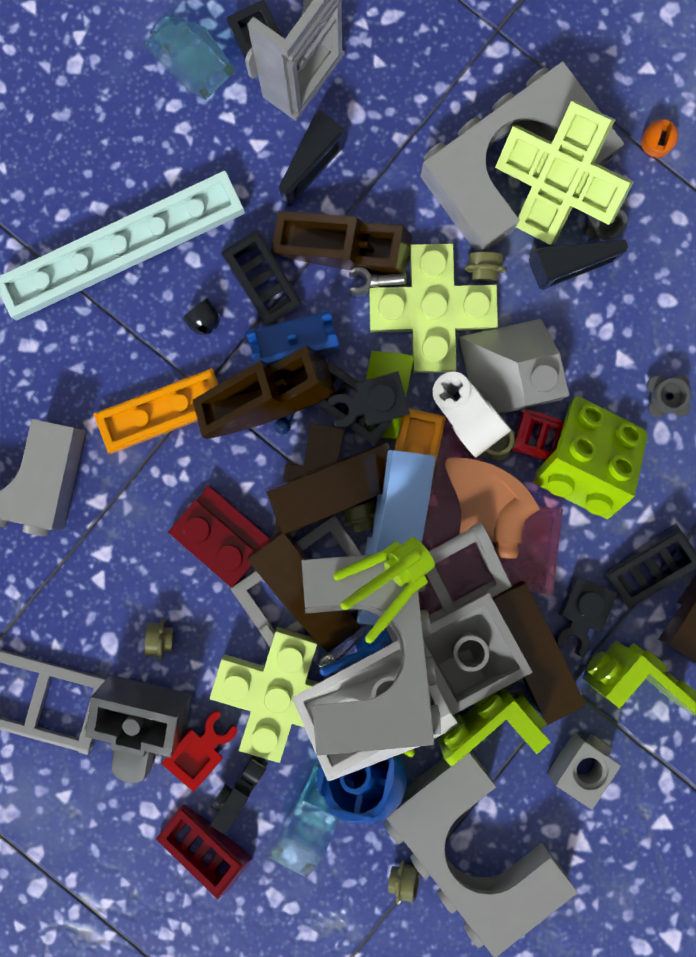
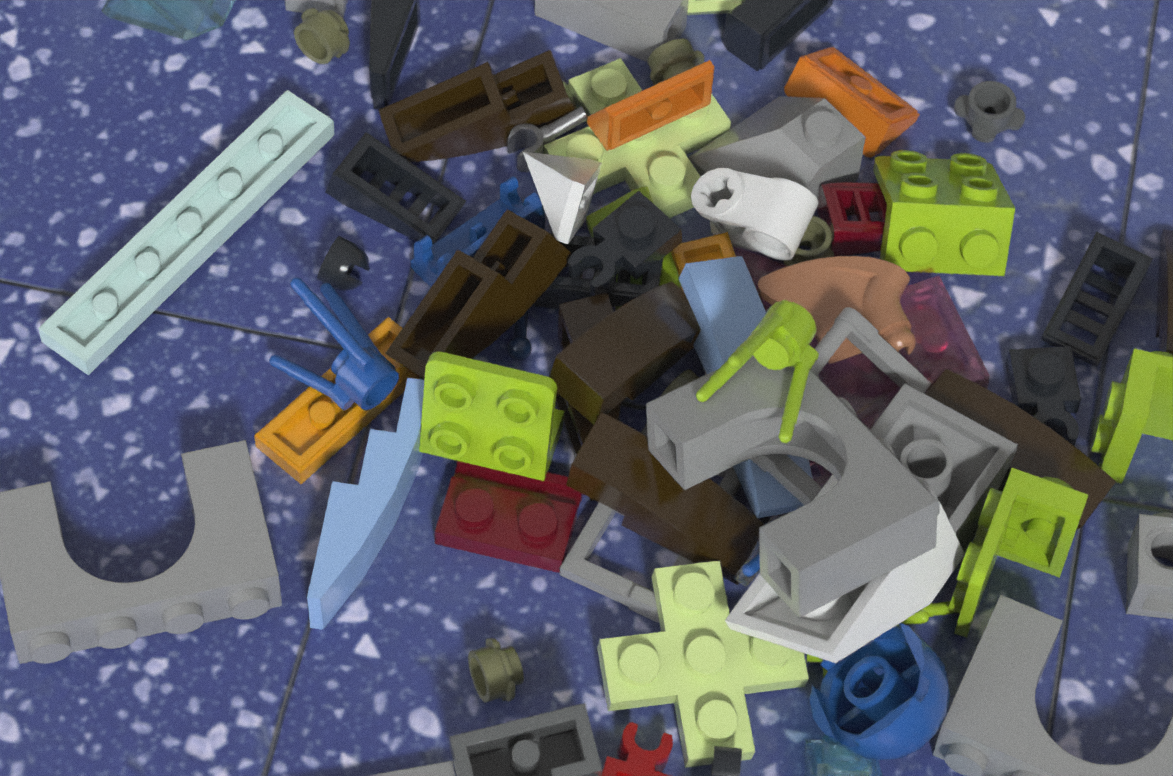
camera: 30 degrees left, 30 degrees down
none -> blue plant [269,277,399,411]
none -> olive plate [294,8,350,64]
none -> light blue slope [307,378,424,630]
none -> lime bracket [419,352,565,481]
none -> white slope [523,152,602,244]
none -> orange slope [587,60,714,151]
none -> orange slope [784,47,920,158]

